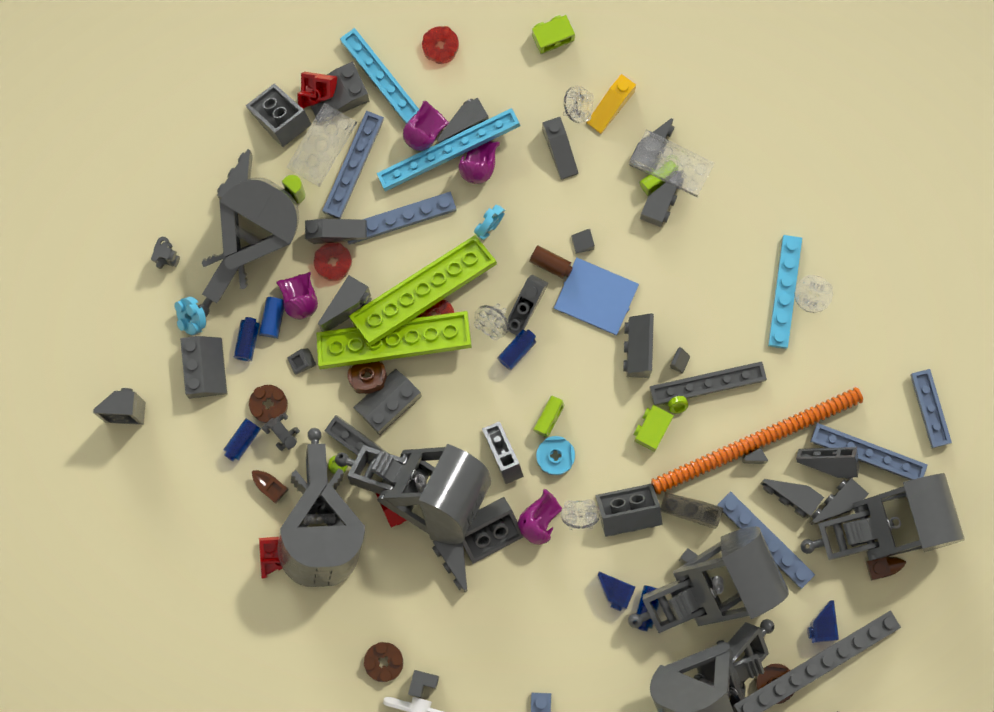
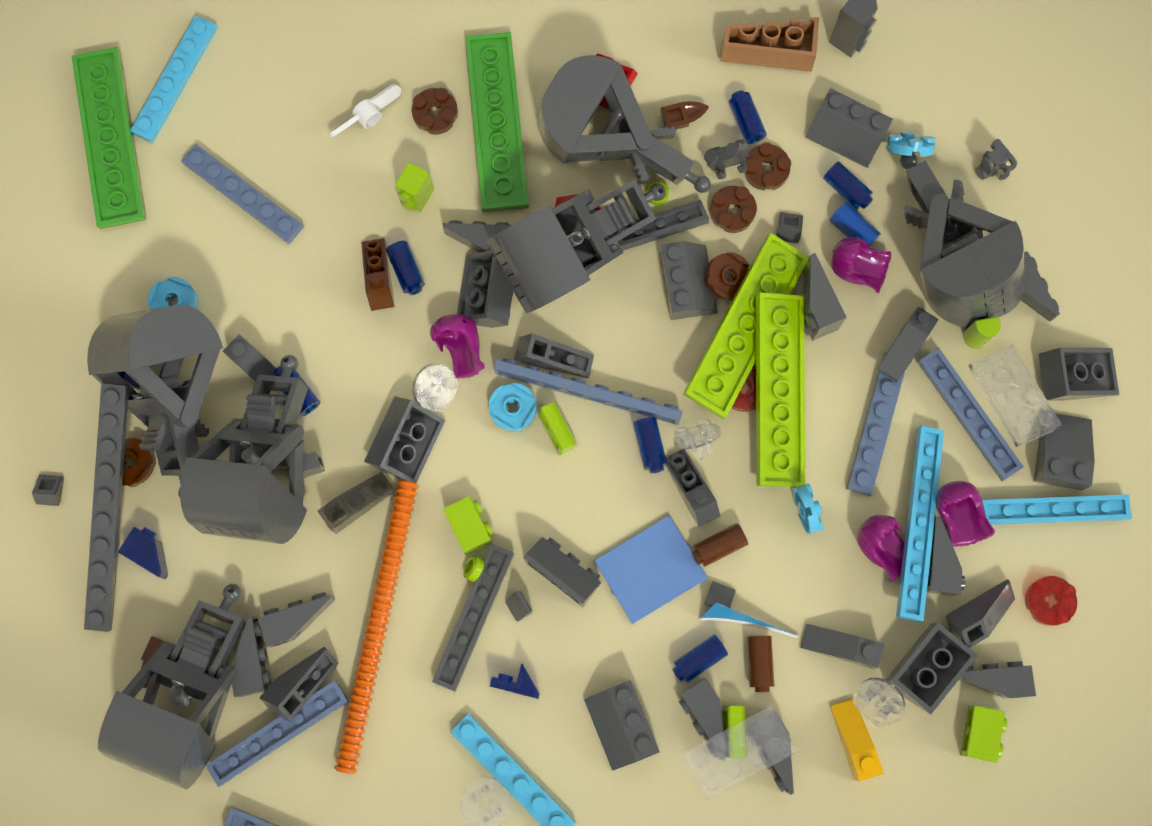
camera: 125 degrees right, 0 degrees up
red slope [297,71,337,109] -> none
clear red plate [314,243,352,281] -> none
dark grey piece [408,670,439,698] -> none
clear blue slope [597,571,635,612] -> none
sand blue plate [717,491,815,589] -> none
dark grey slope [742,448,768,464] -> none
none -> dark grey slope [223,334,280,382]
none -> reddish brown slope [361,238,395,311]
none -> clear blue brick [386,241,425,295]
none -> lime brick [395,162,434,213]
none -> bright green plate [465,32,529,212]
none -> clear blue slope [489,663,540,699]
none -> sand blue plate [494,358,682,425]
none -> dark grey slope [584,680,660,771]
none -> clear blue brick [672,634,729,683]
none -> dark azure sticker [700,603,799,638]
none -> reddish brown plate [709,186,757,233]
none -> medium nougat wedge [721,17,819,72]
none -> reddish brown brick [747,636,775,692]
none -> dark grey slope [885,622,978,714]
none -> dark grey slope [945,579,1015,648]
none -> dark grey slope [959,661,1036,698]

